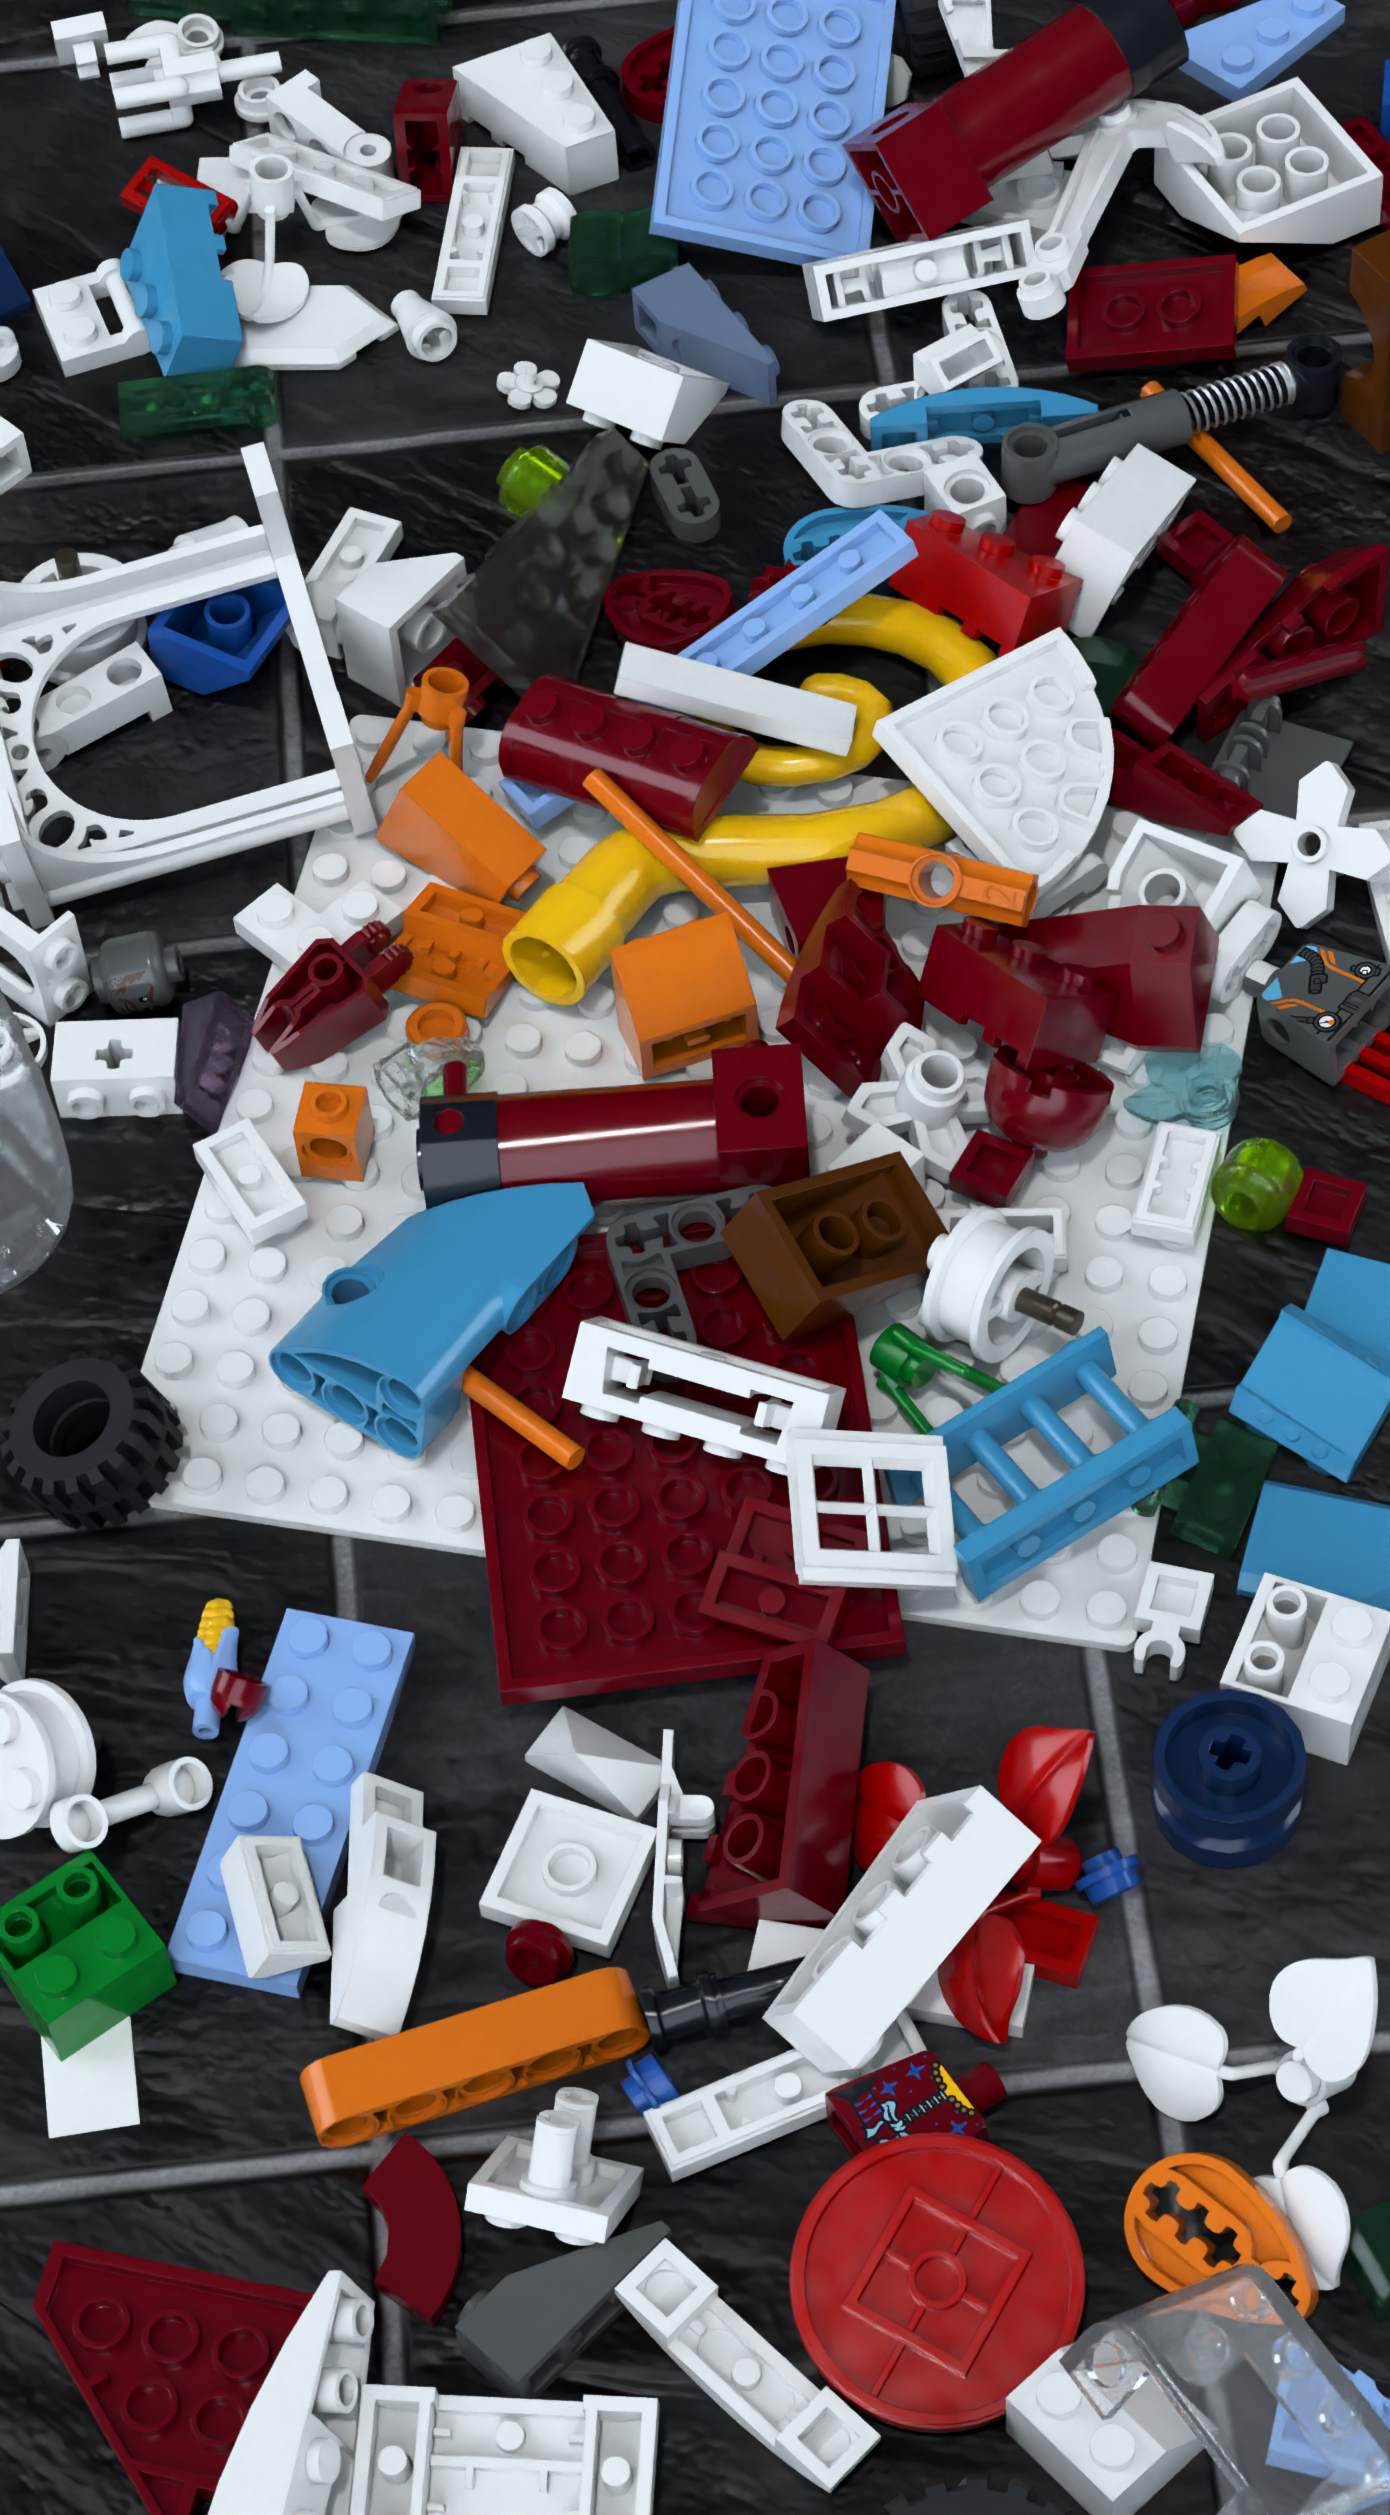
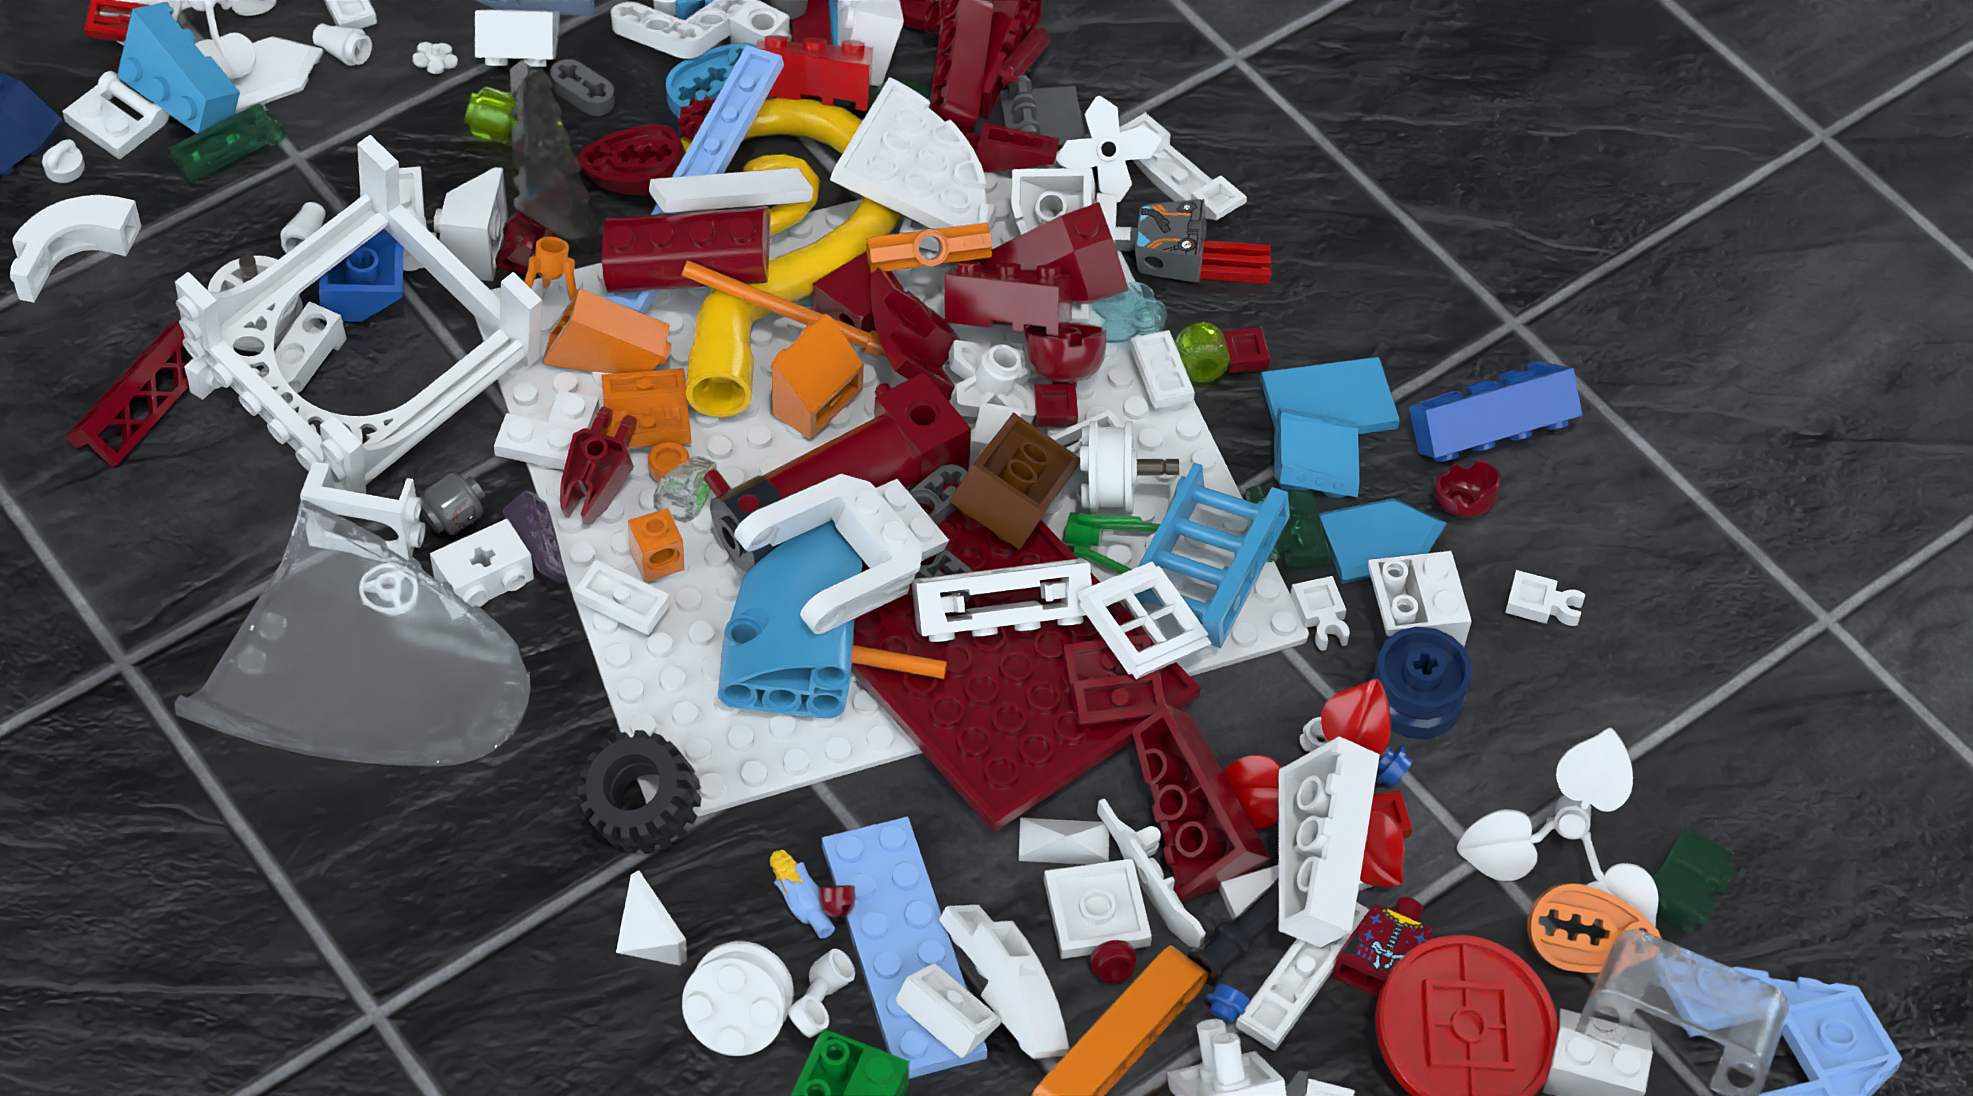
camera: 40 degrees left, 0 degrees up
none -> white plate [734,474,949,635]

